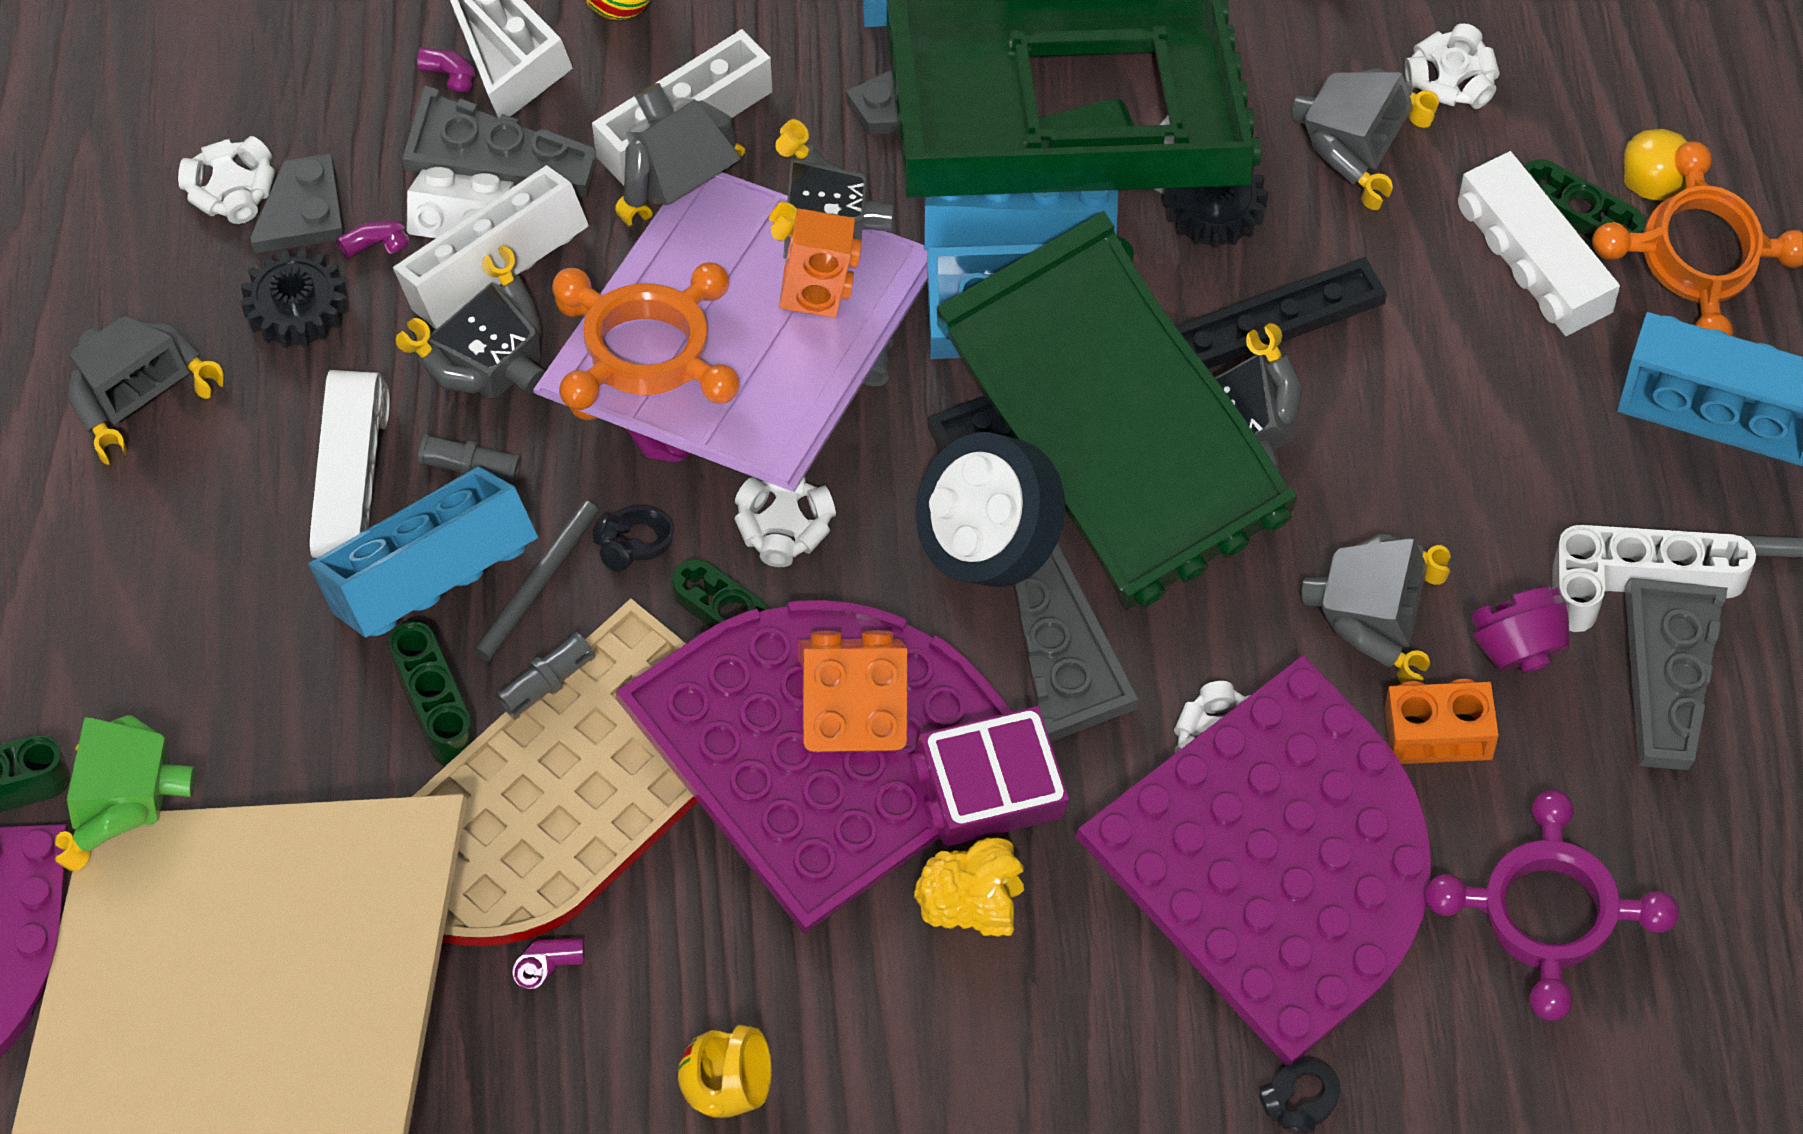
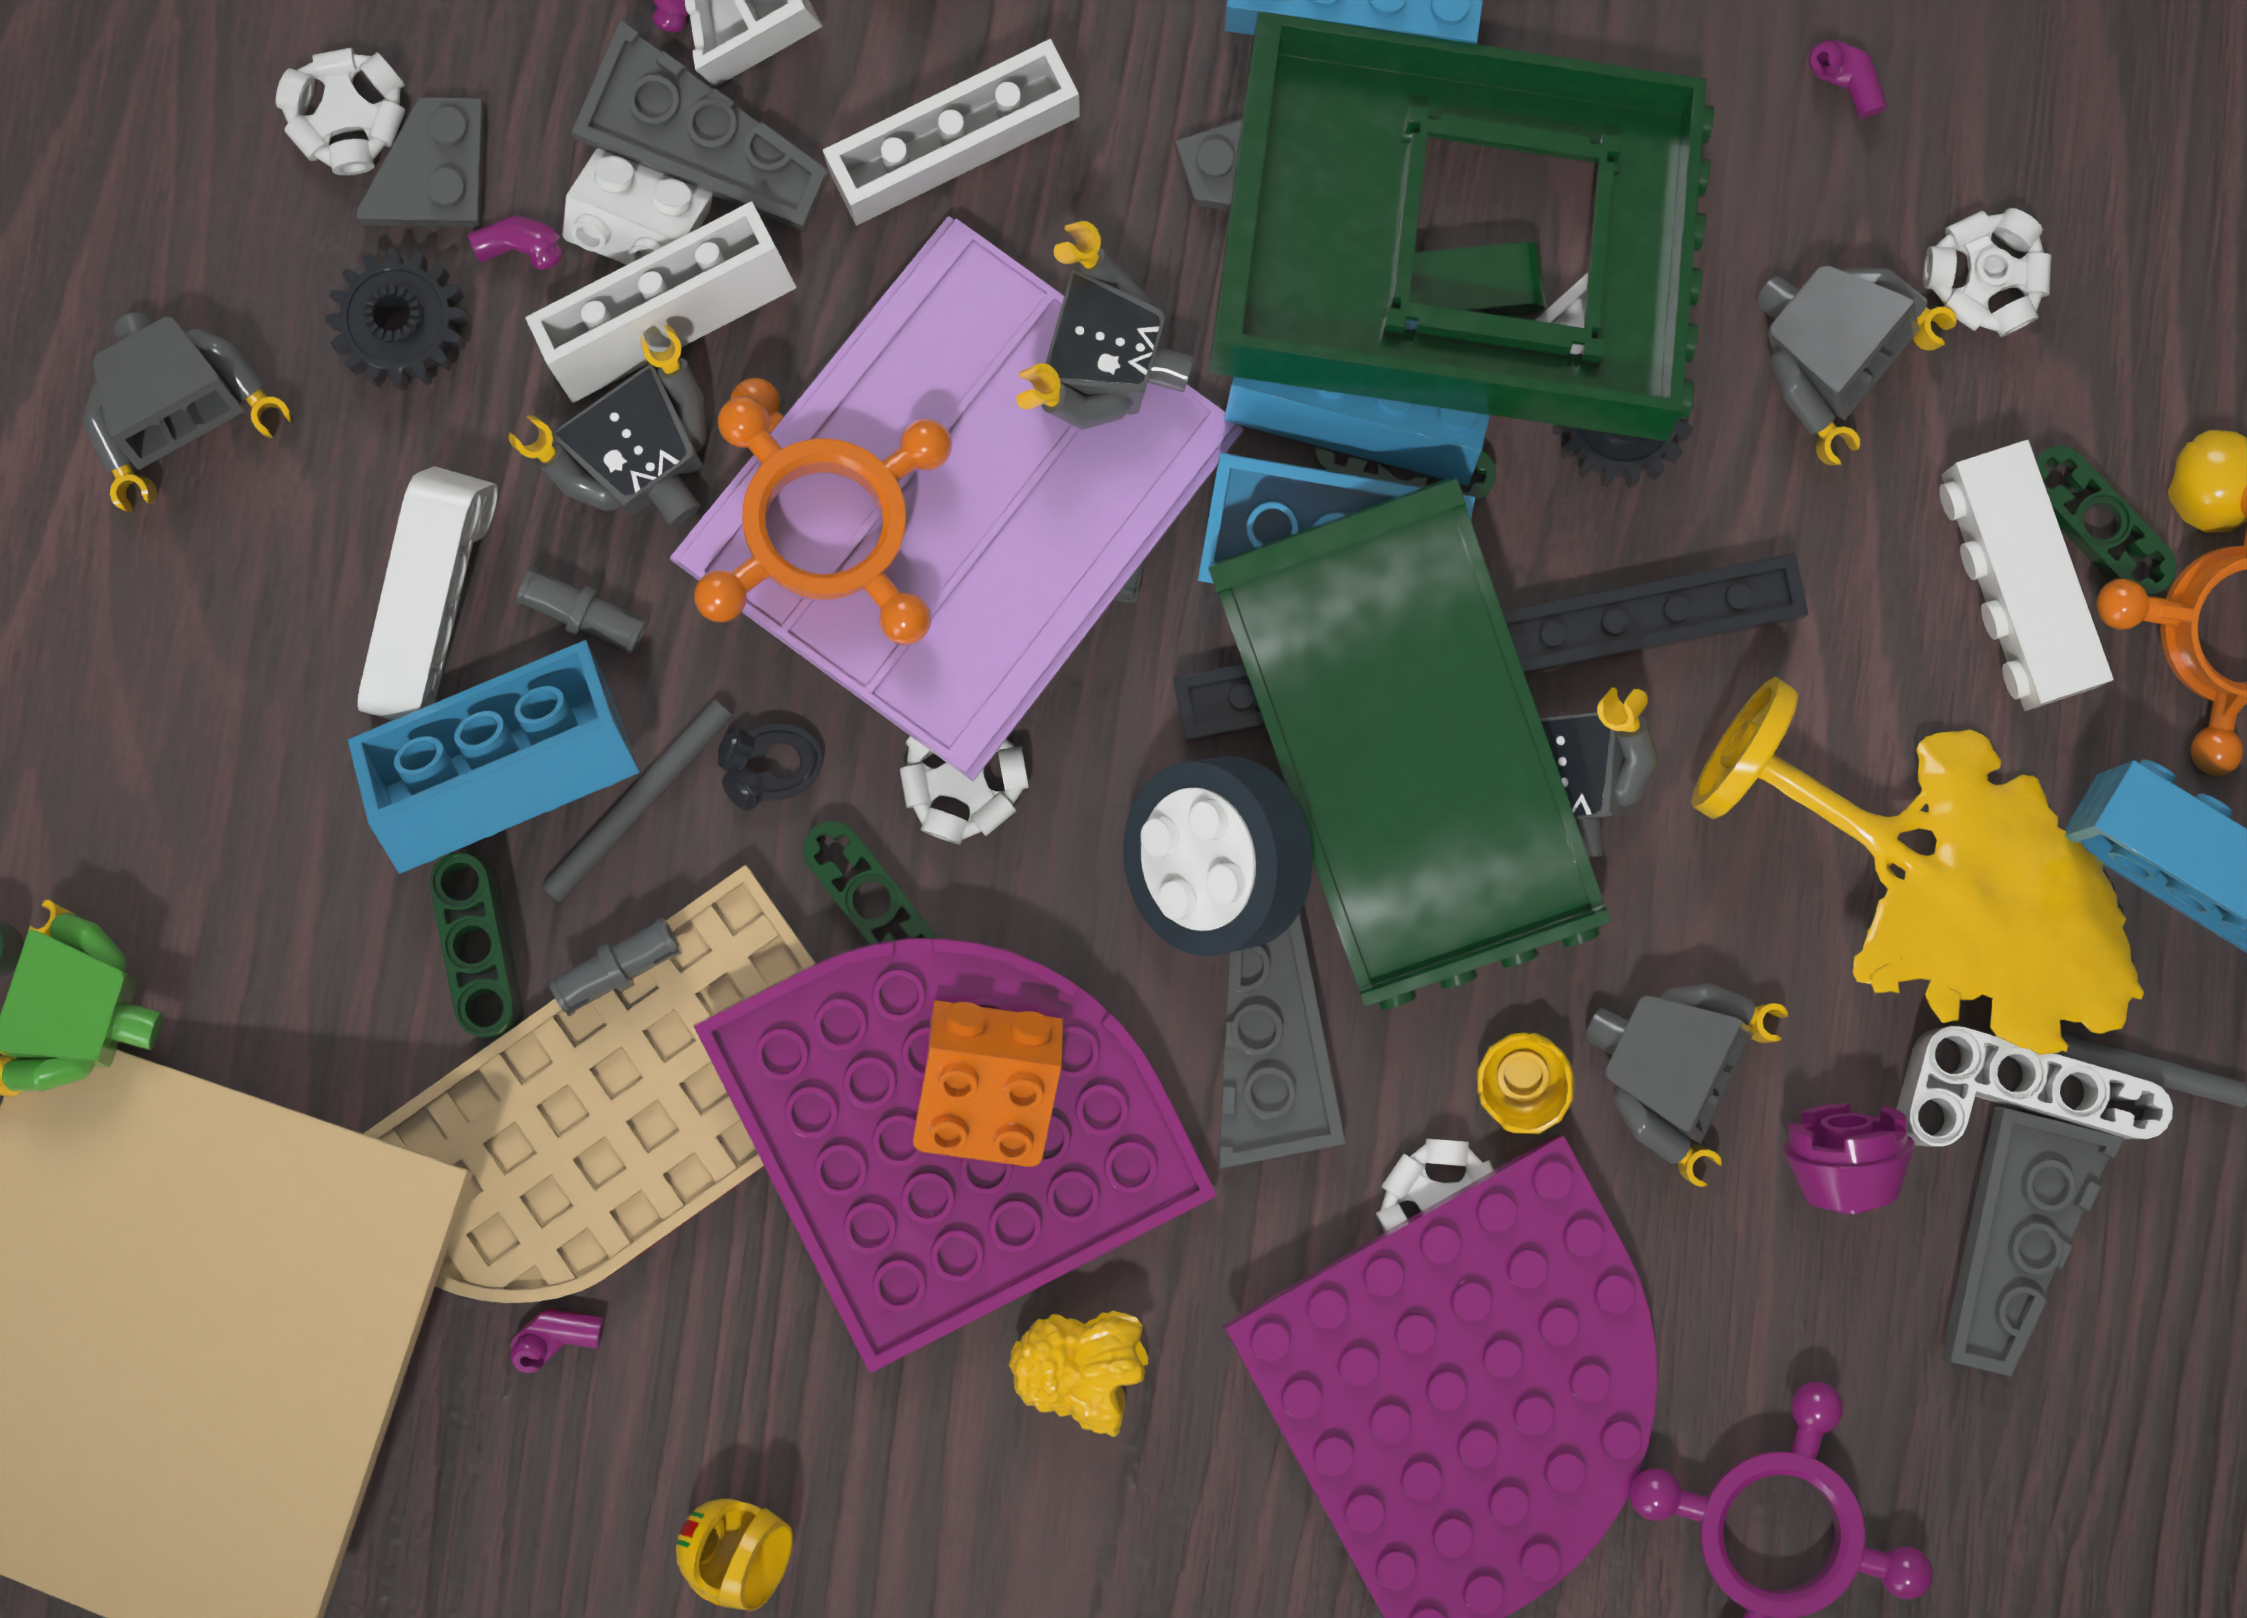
camera: 10 degrees right, 25 degrees up
dark grey torso [615,83,745,227] -> none
orange brick [779,208,862,318] -> none
magenta brick [910,706,1069,847] -> none
orange brick [1384,679,1499,764] -> none
none -> yellow hair [1477,1032,1575,1134]
none -> yellow plant [1691,676,2144,1055]

